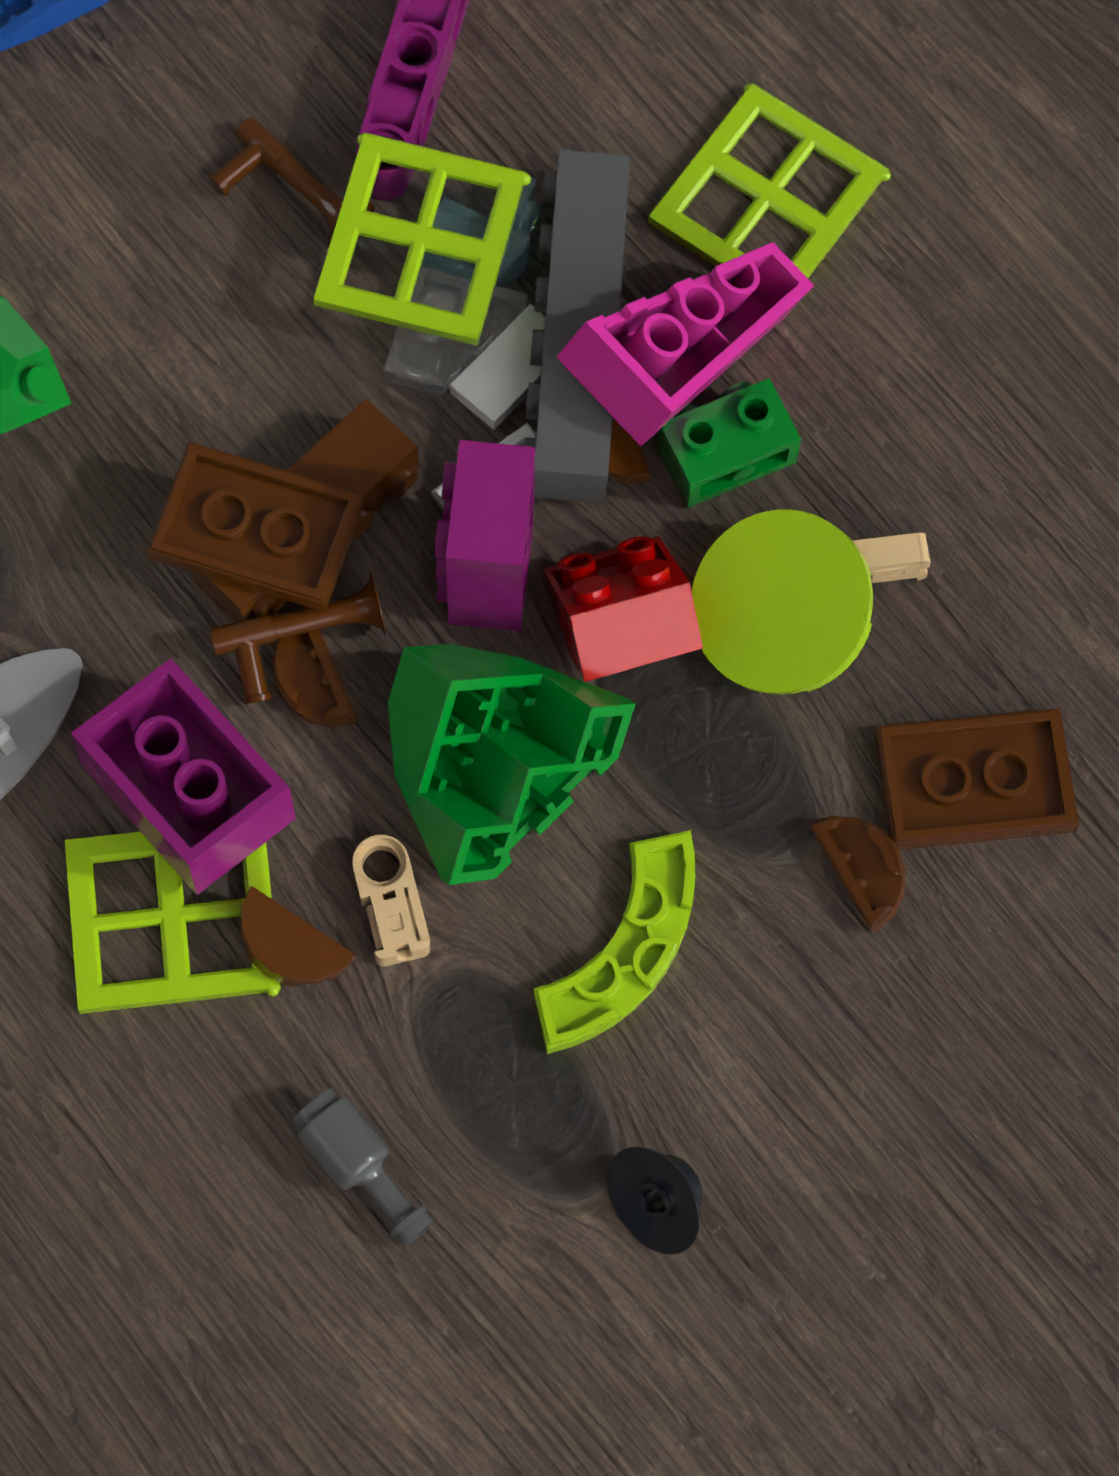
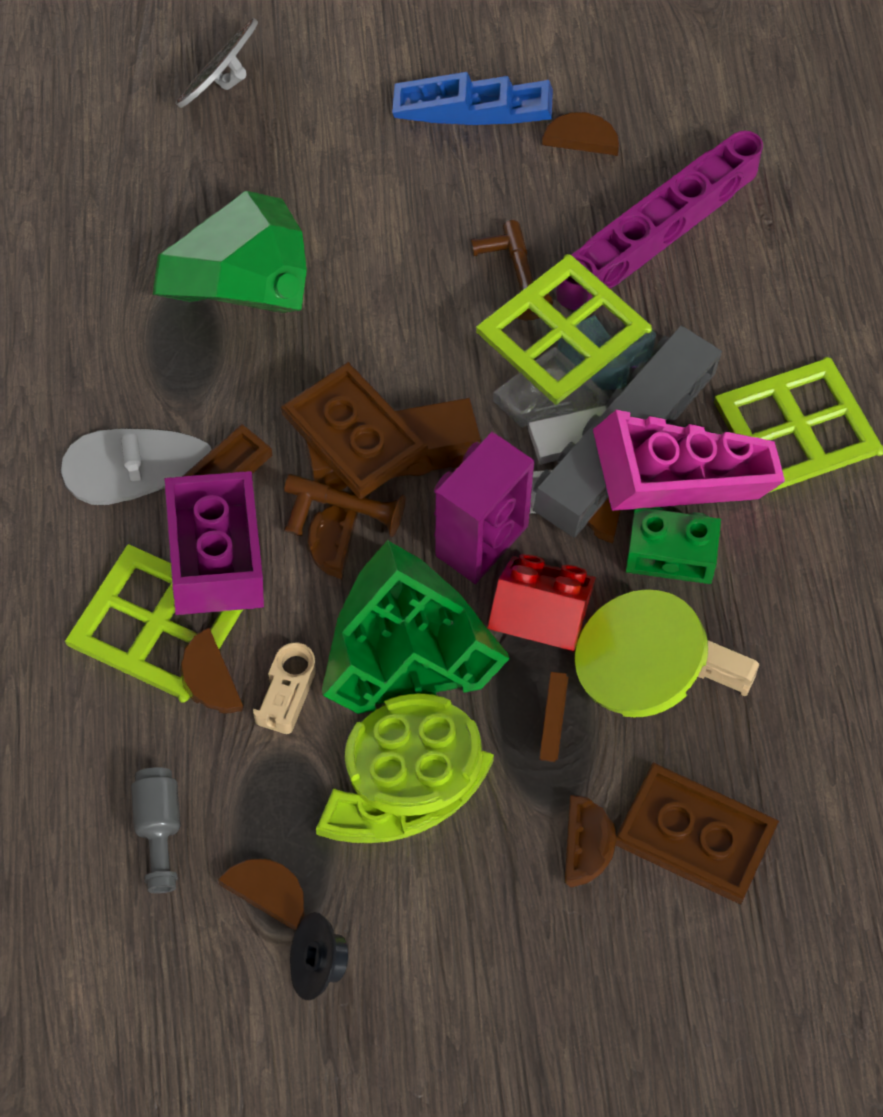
camera: 35 degrees right, 10 degrees down
none -> reddish brown tile [182,424,273,477]
none -> reddish brown tile [218,859,305,931]
none -> lime tile [345,693,483,816]
none -> reddish brown tile [539,672,568,762]

